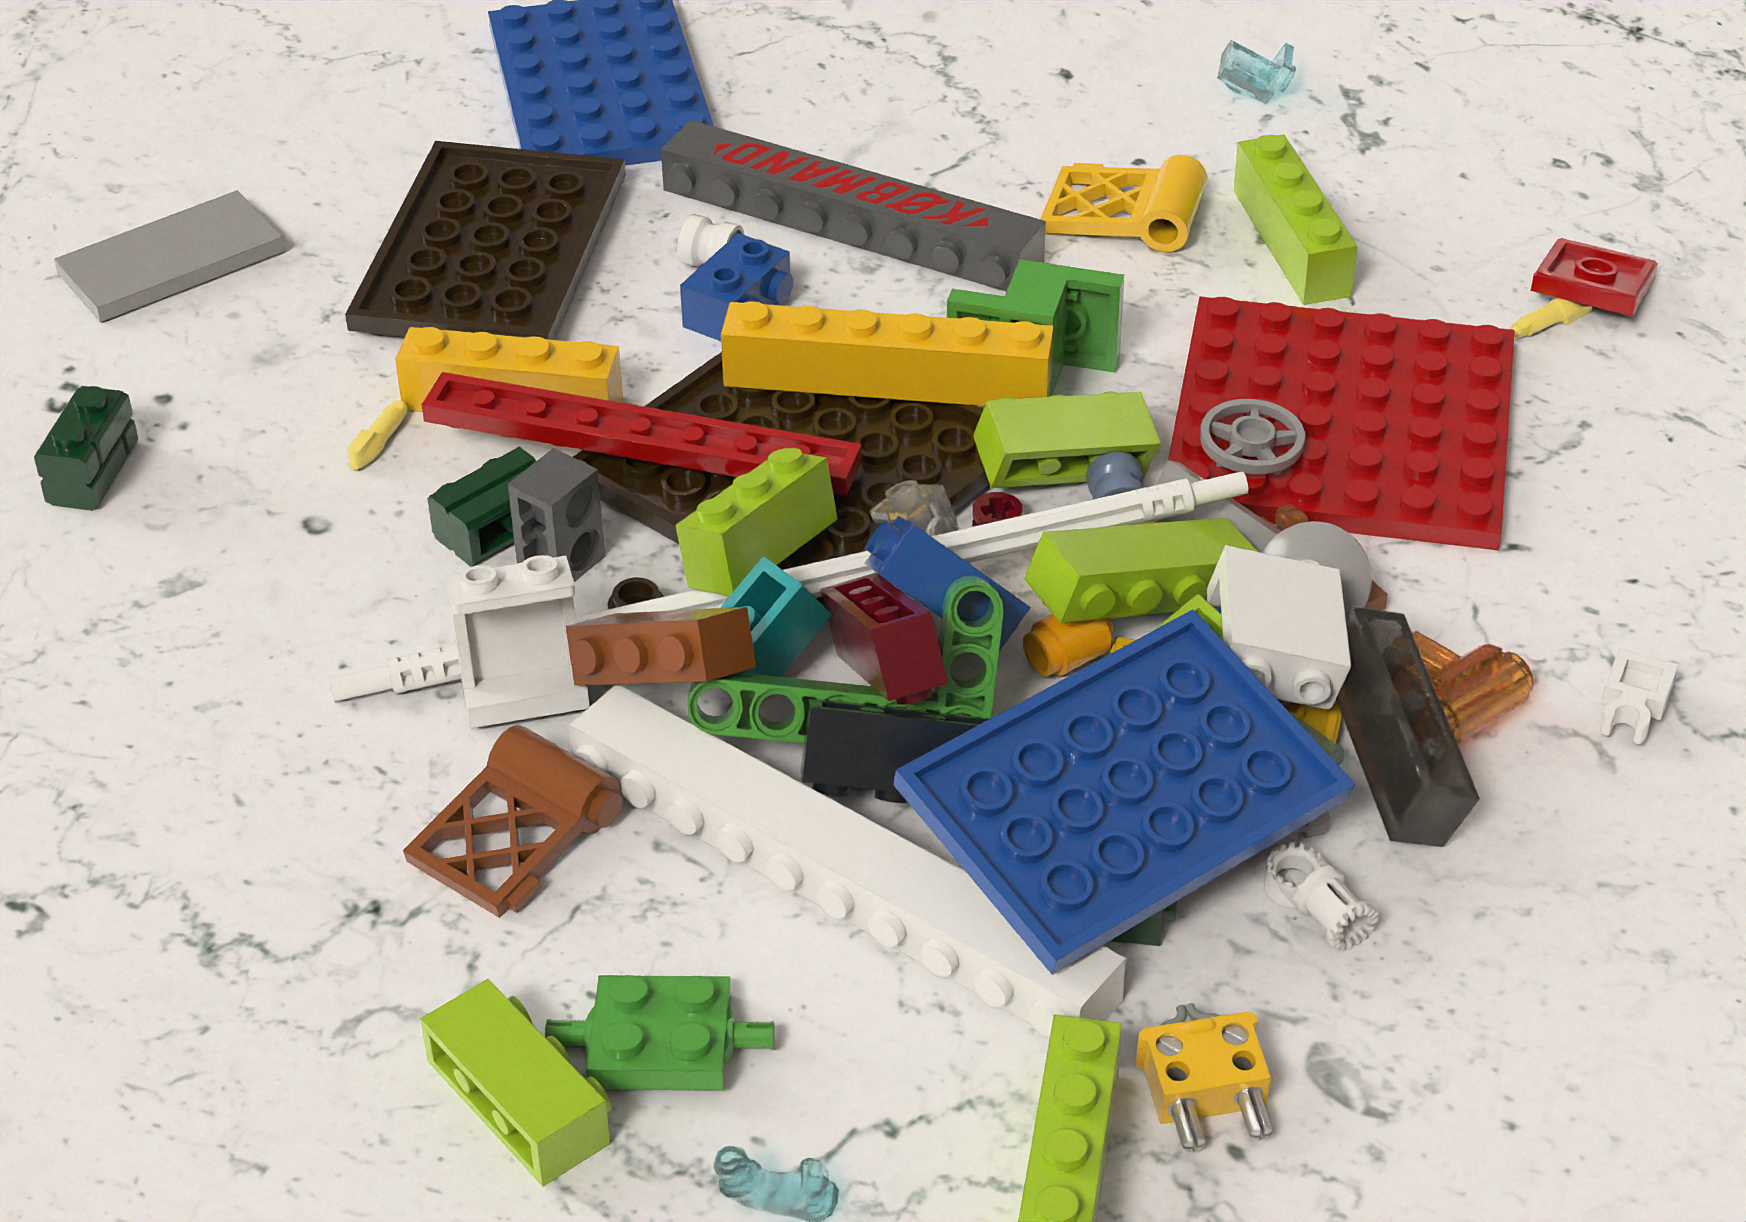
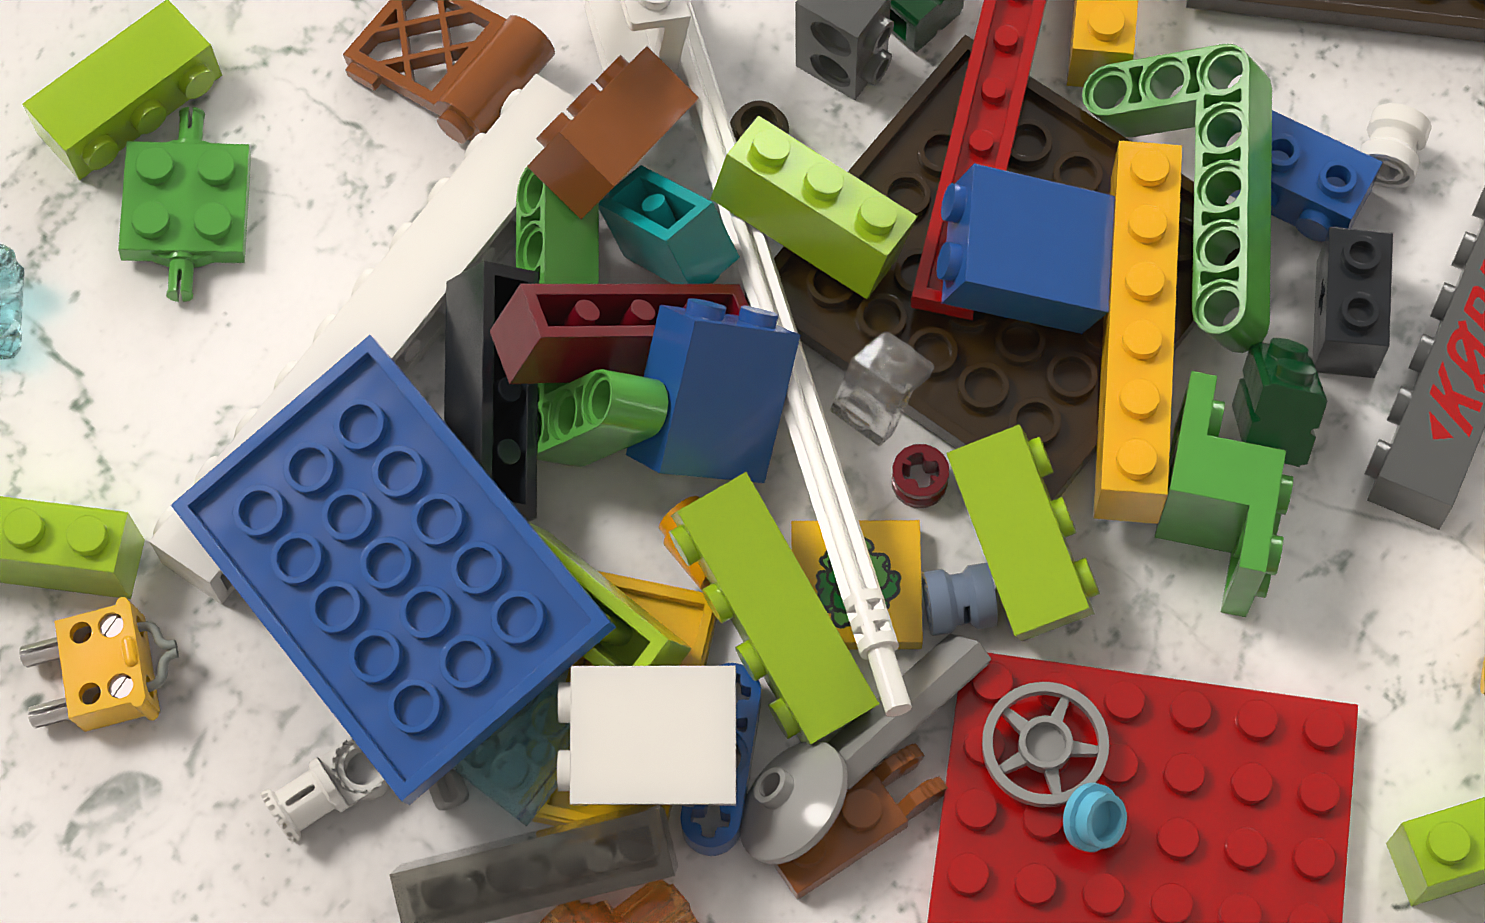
camera: 90 degrees right, 25 degrees up
none -> blue brick [936,163,1115,334]
none -> medium azure plate [1063,783,1127,852]
none -> bright green beam [1082,44,1272,353]
none -> dark green brick [1232,338,1328,467]
none -> black brick [1312,227,1393,378]

